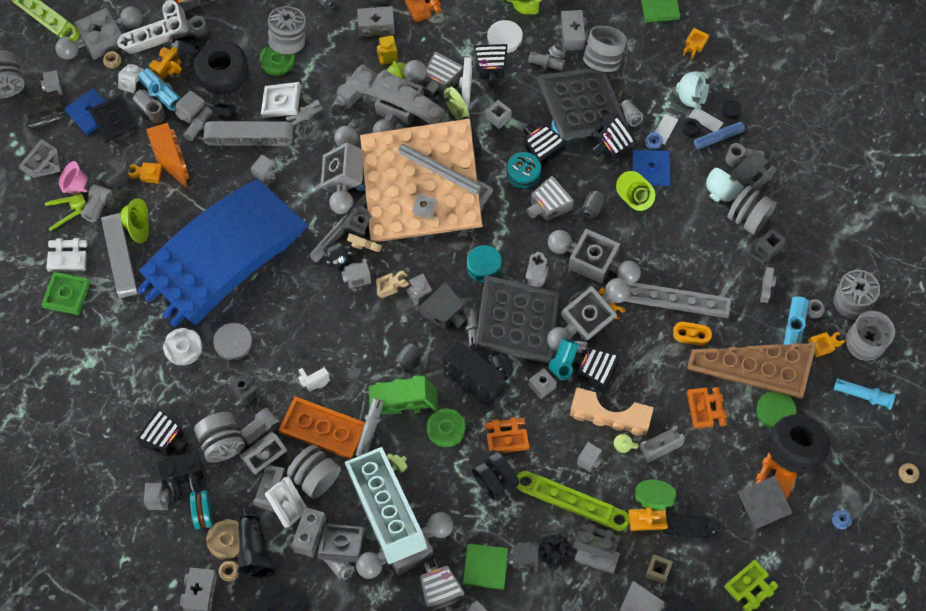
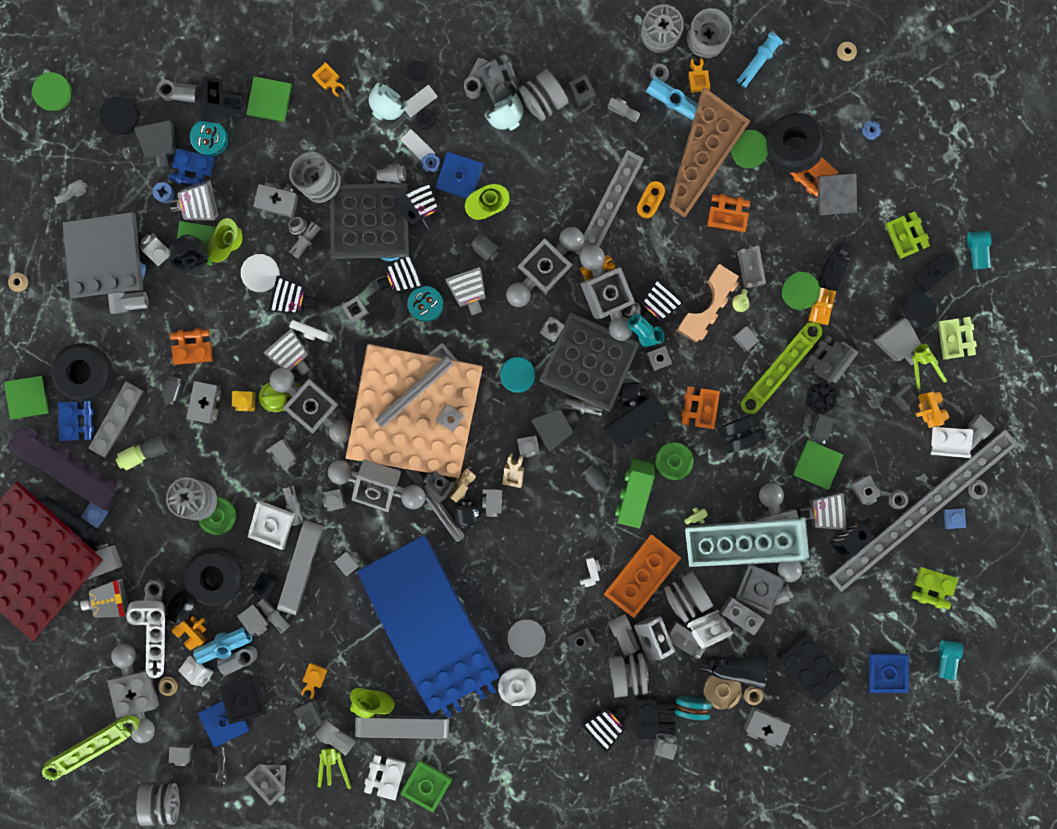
camera: 75 degrees left, 25 degrees up
bright pink piece [59,161,88,195] -> none
orange slope [146,123,190,187] -> none
light grey arch [348,64,445,124] -> none
light grey pin [355,398,384,456] -> none
yellowish green tile [444,87,469,119] -> none
dark tan plate [645,554,673,585] -> none
medium blue axle [694,122,745,149] -> none
none -> light grey brick [323,488,346,511]

